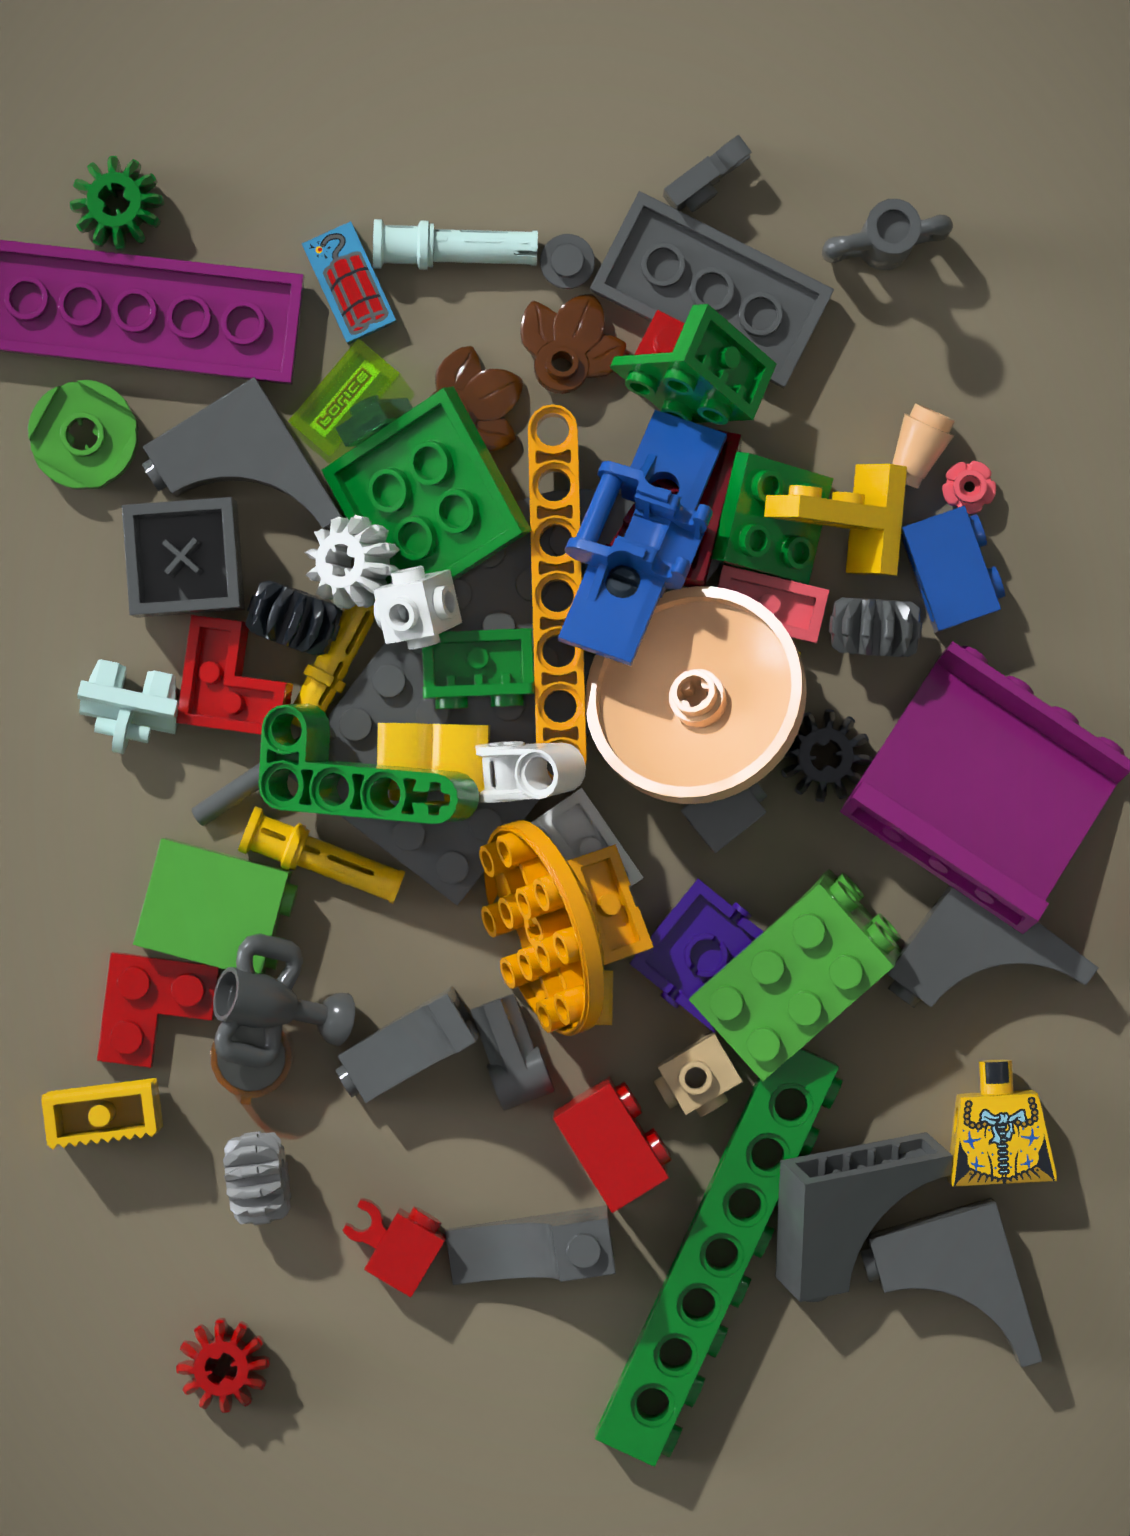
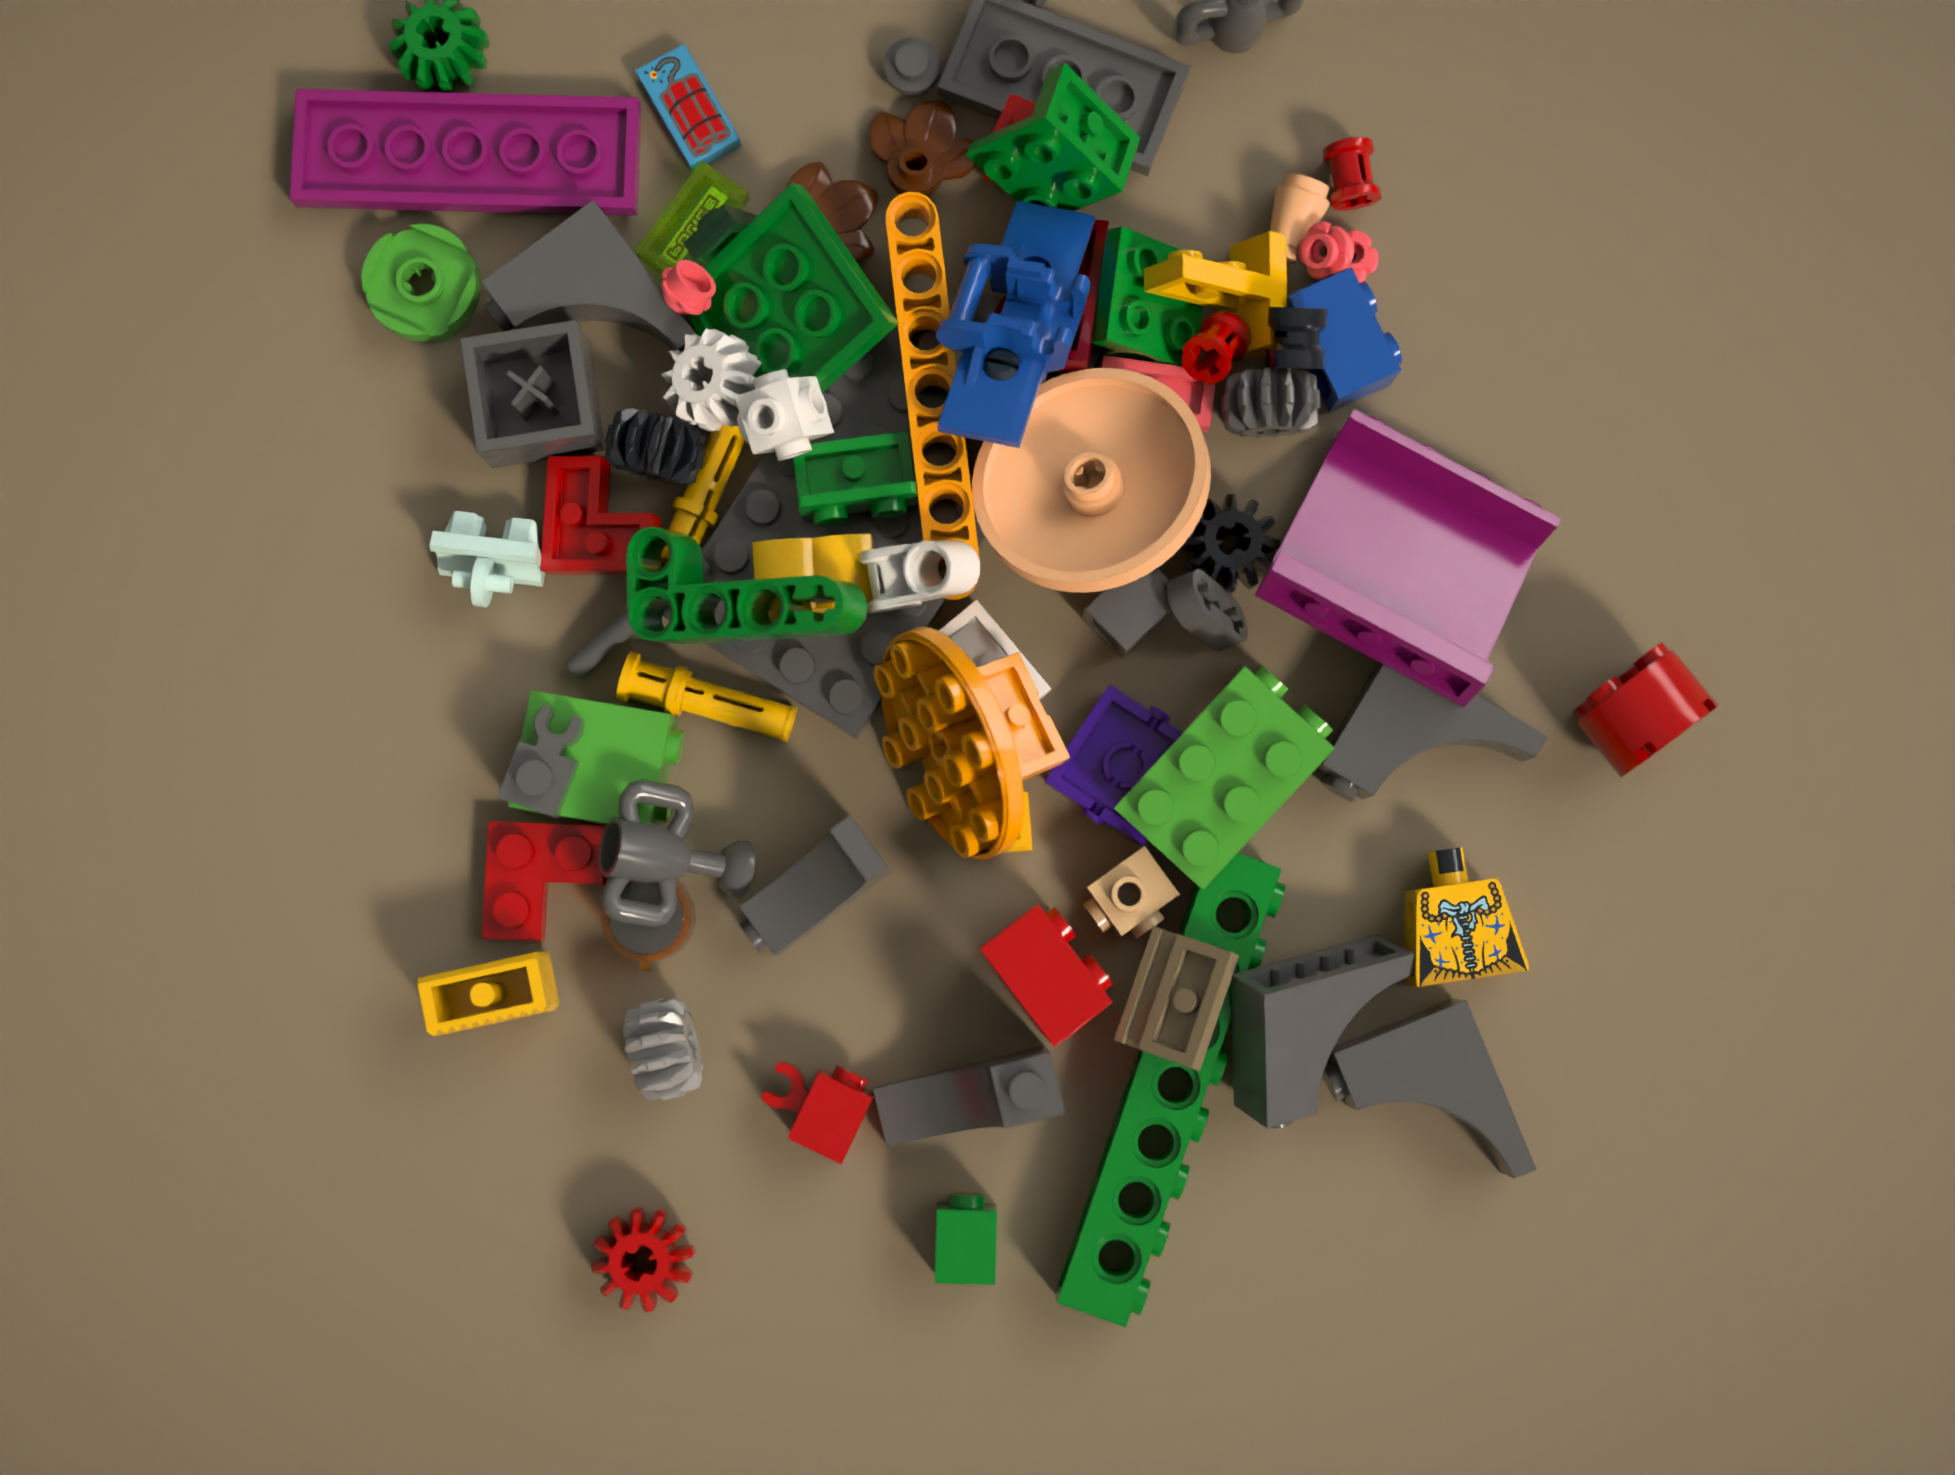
camera: 10 degrees left, 5 degrees down
light aqua pin [373,219,538,270] -> none
dark grey piece [470,993,555,1111] -> none
none -> dark grey plate [497,705,584,819]
none -> coral plate [661,260,716,315]
none -> green brick [935,1192,997,1285]
none -> dark tan plate [1114,926,1239,1071]
none -> dark grey beam [1167,569,1248,652]
none -> red bush [1182,311,1251,384]
none -> black wheel [1265,307,1328,369]
none -> coral plate [1298,222,1354,280]
none -> red bush [1322,137,1381,211]

